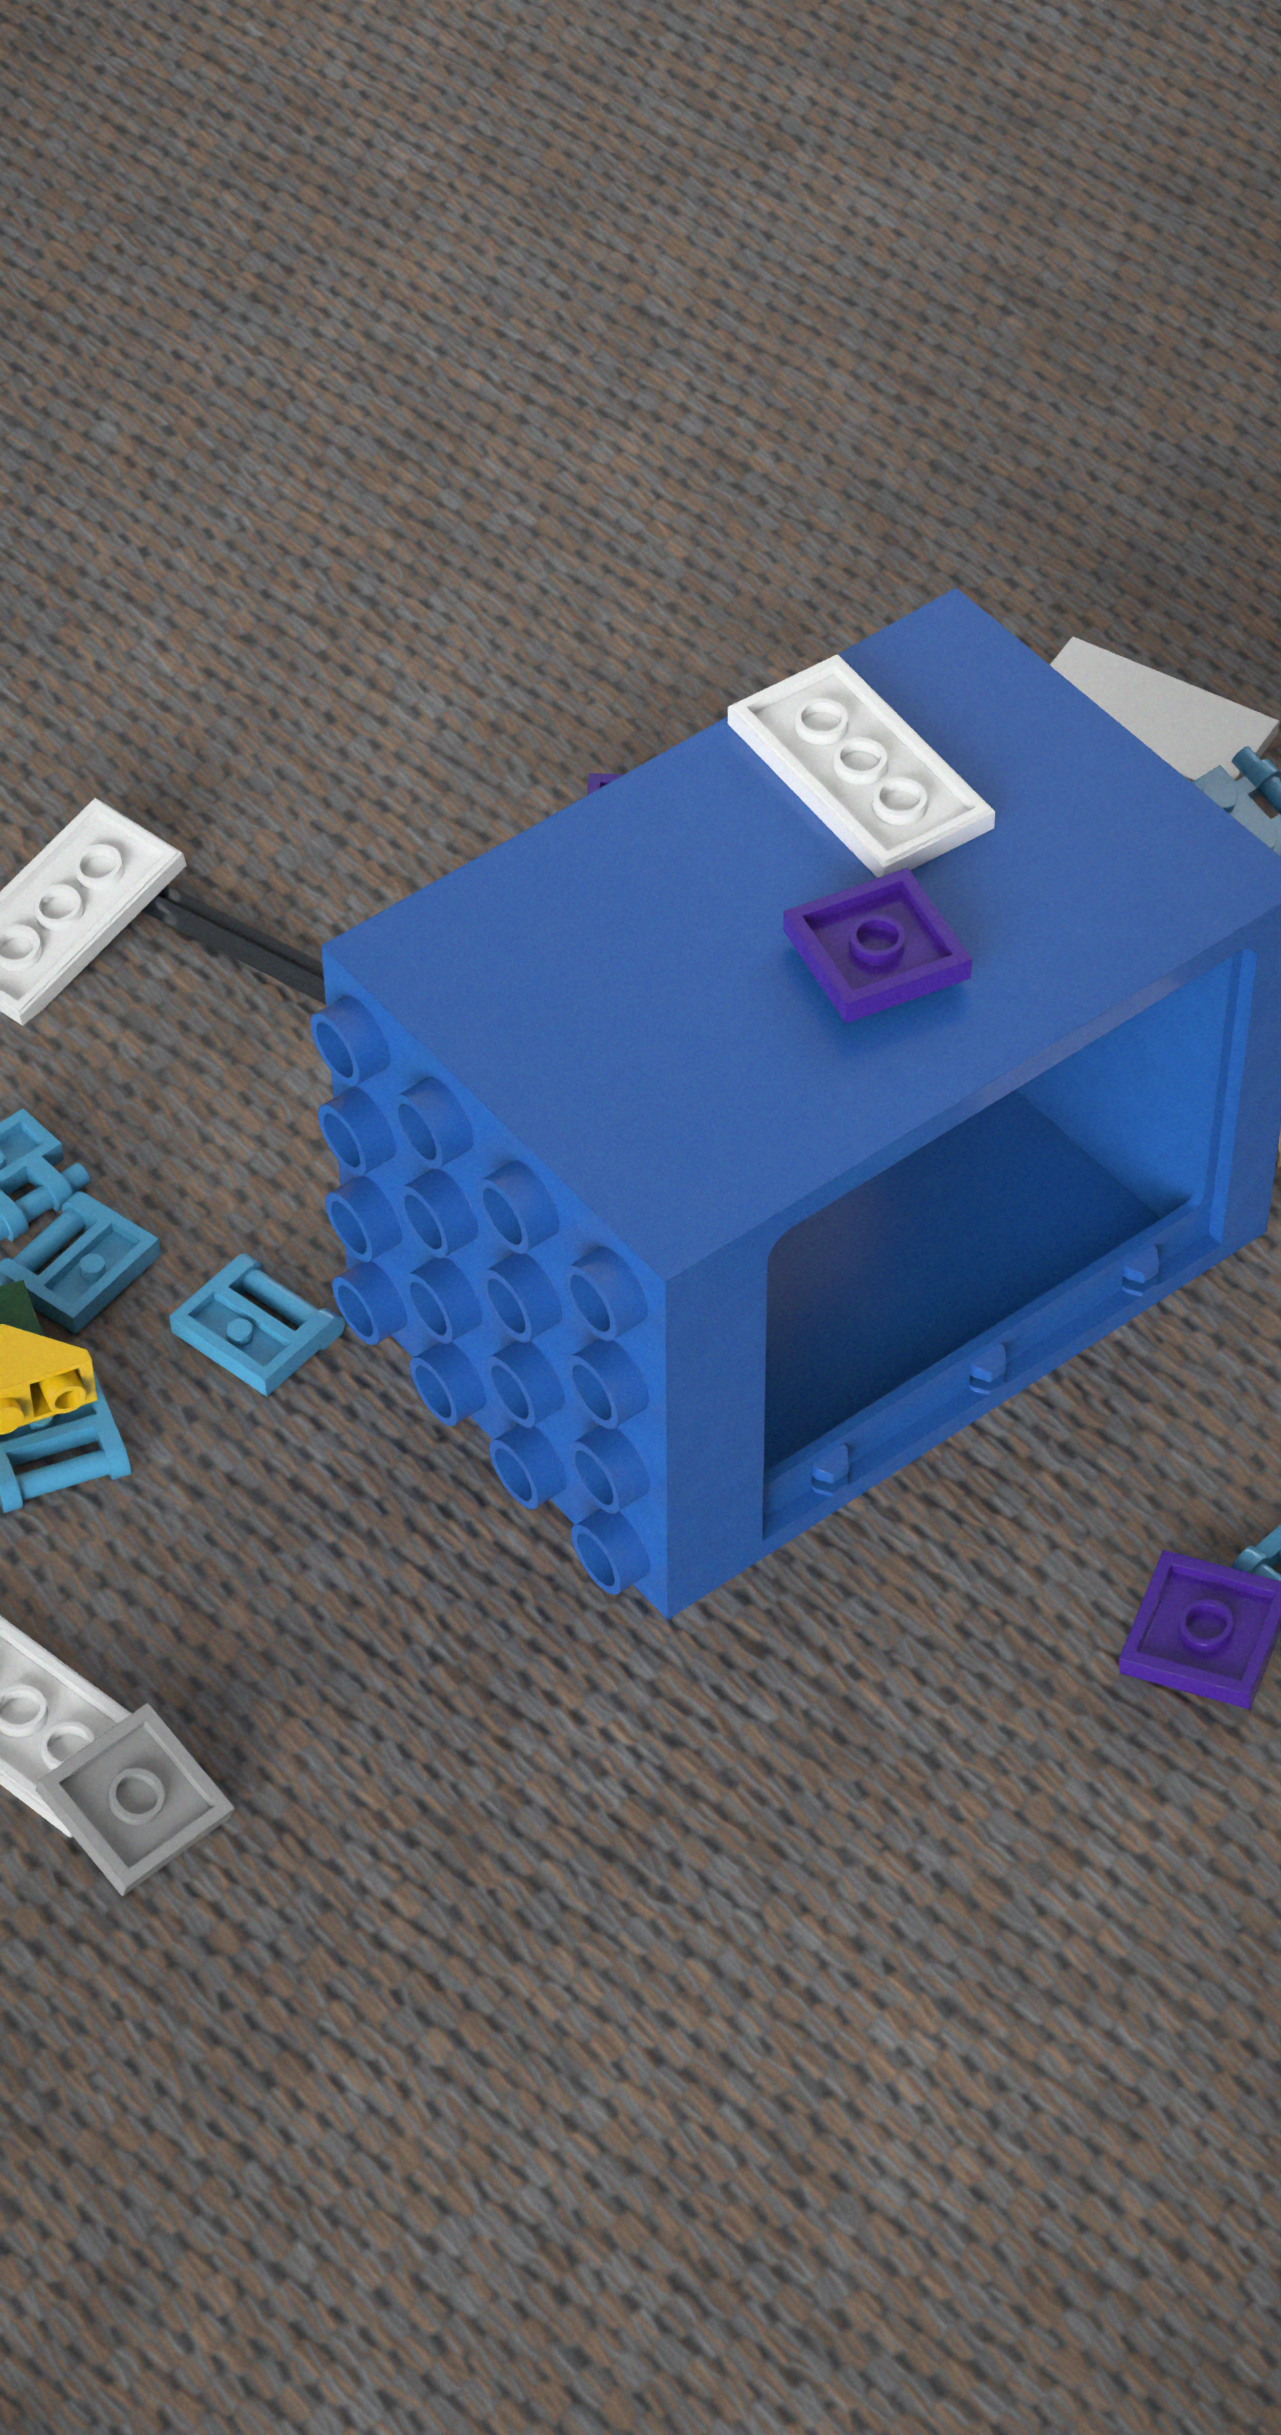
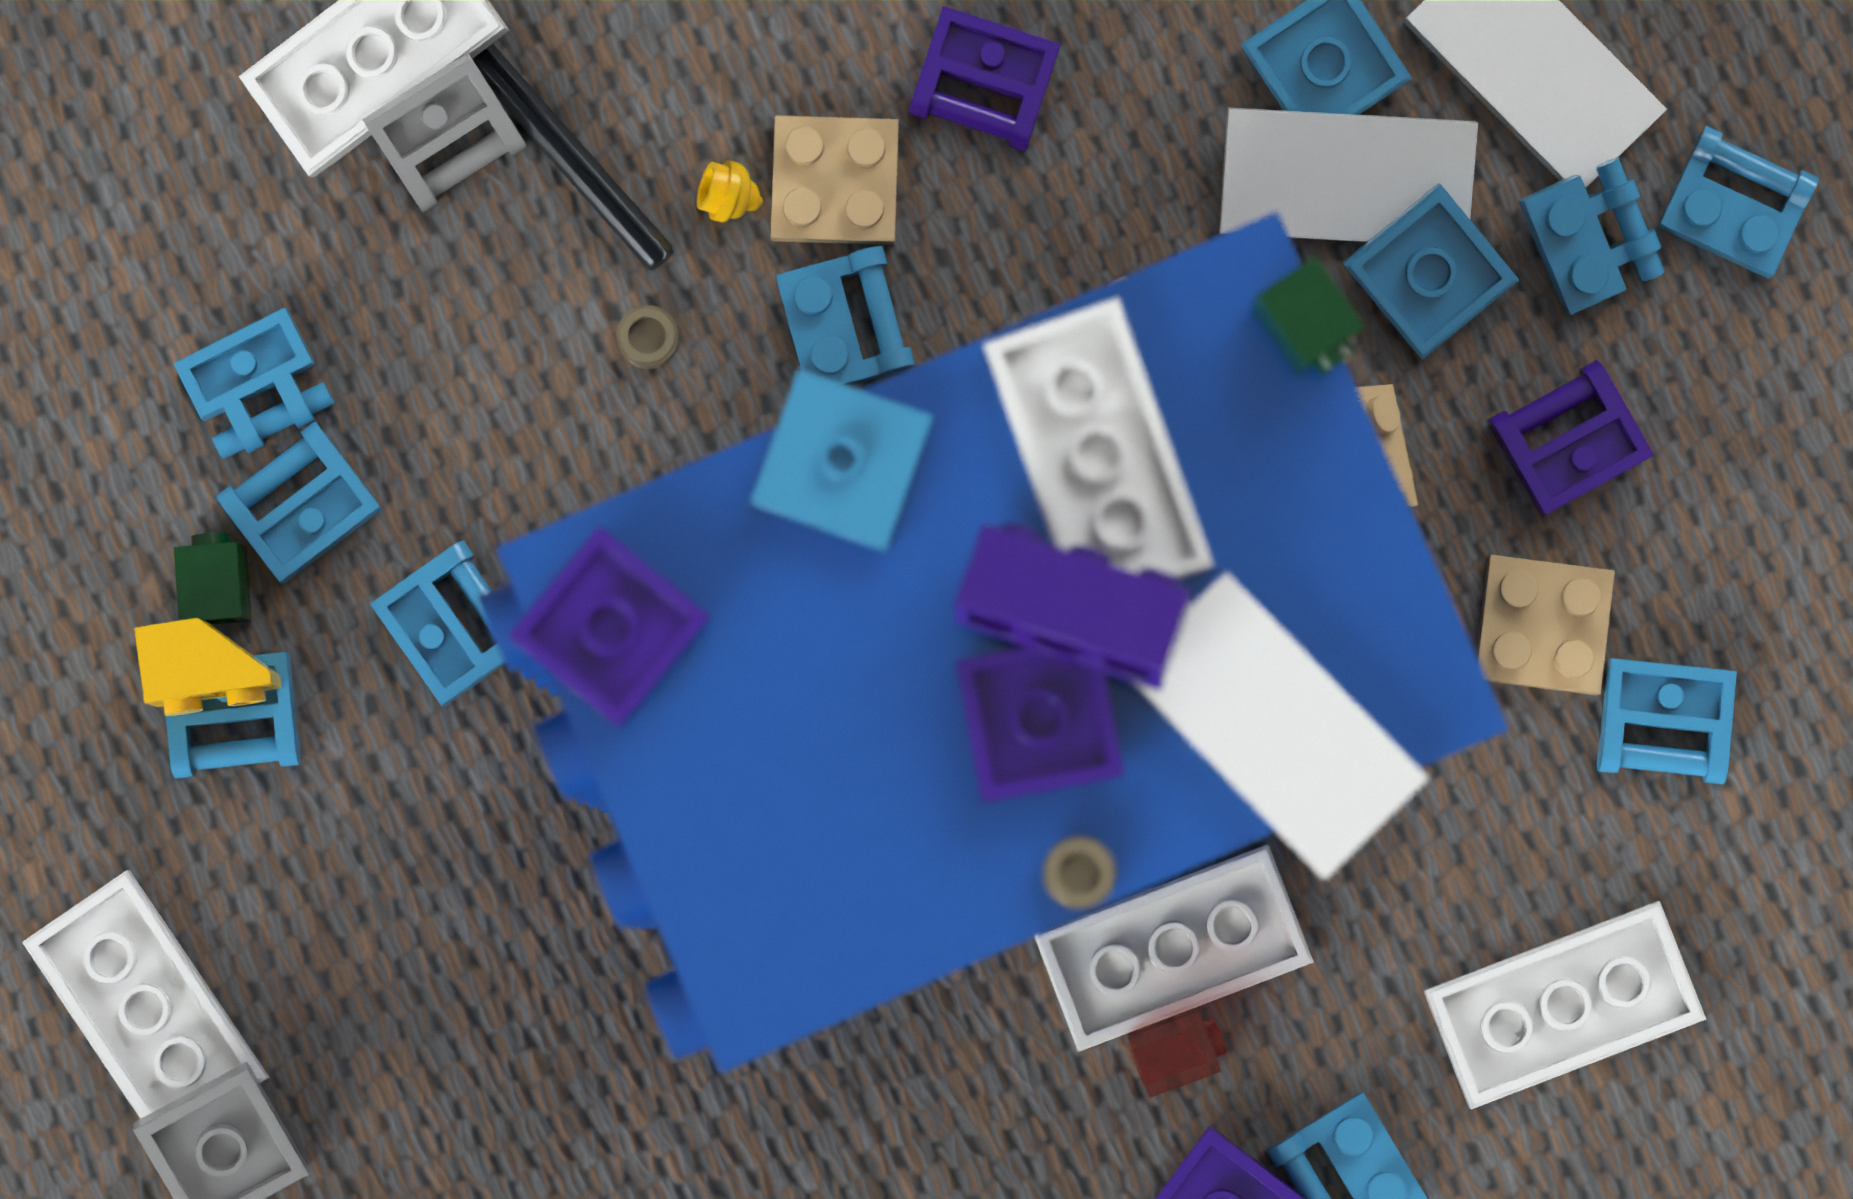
camera: 15 degrees right, 35 degrees up
none -> light grey plate [362,53,527,212]
none -> dark purple plate [507,526,712,729]
none -> dark azure plate [750,369,933,553]
none -> dark purple brick [954,523,1191,691]
none -> white tile [1035,845,1313,1052]
none -> dark tan tile [1043,837,1116,909]
none -> clear red brick [1125,1010,1227,1098]
none -> white tile [1129,572,1429,879]
none -> dark green brick [1251,256,1365,377]

